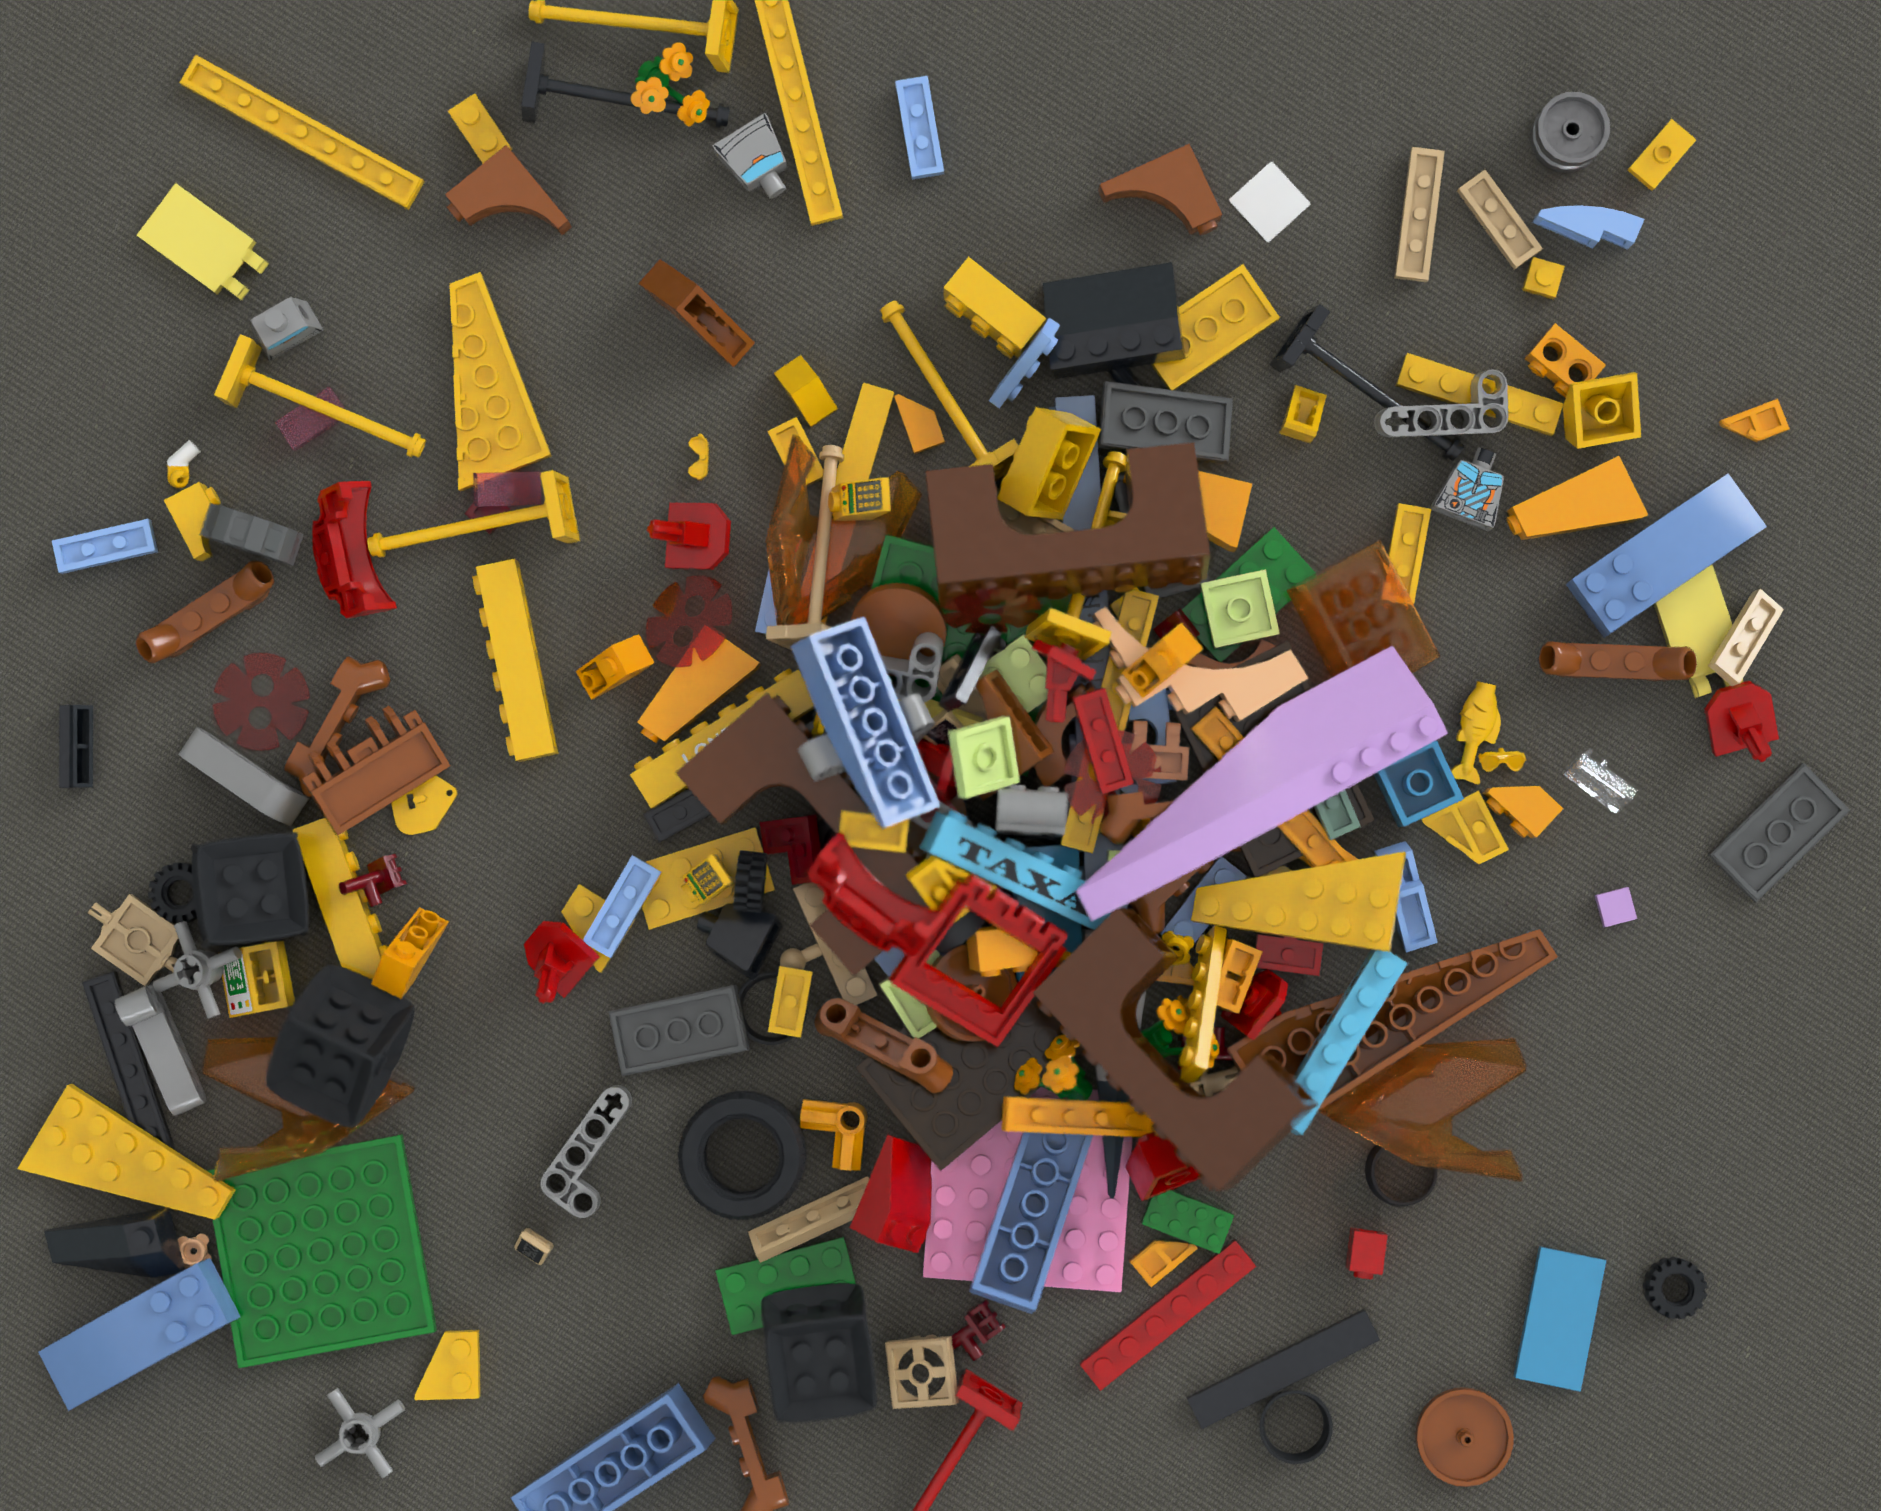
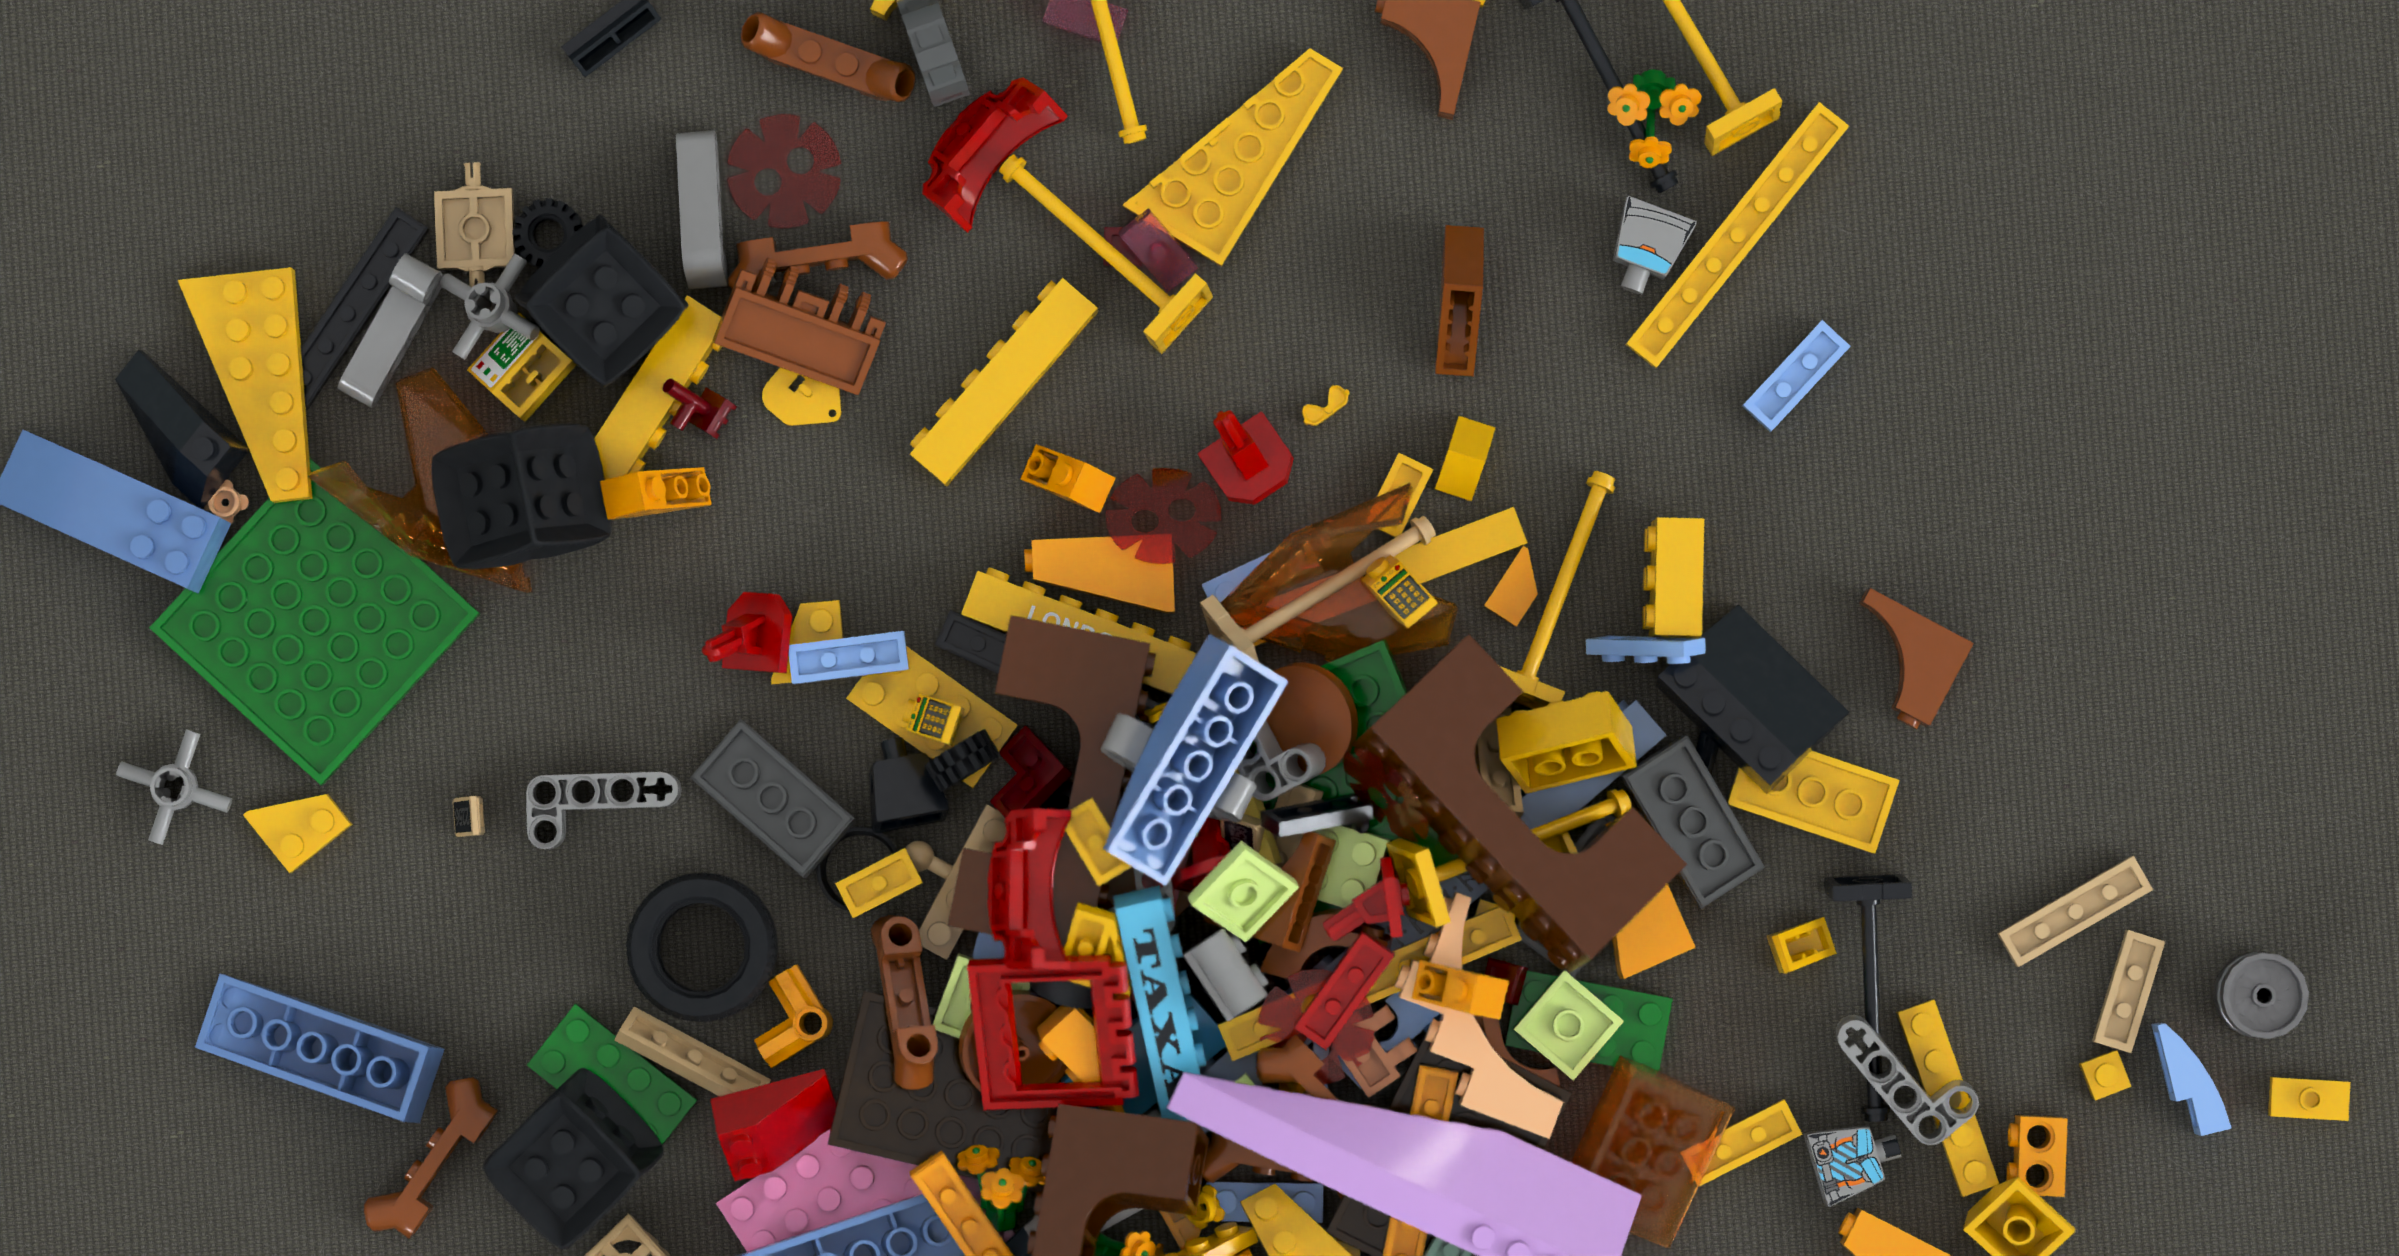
camera: 50 degrees right, 0 degrees up
white sticker [1229,162,1310,242] -> none

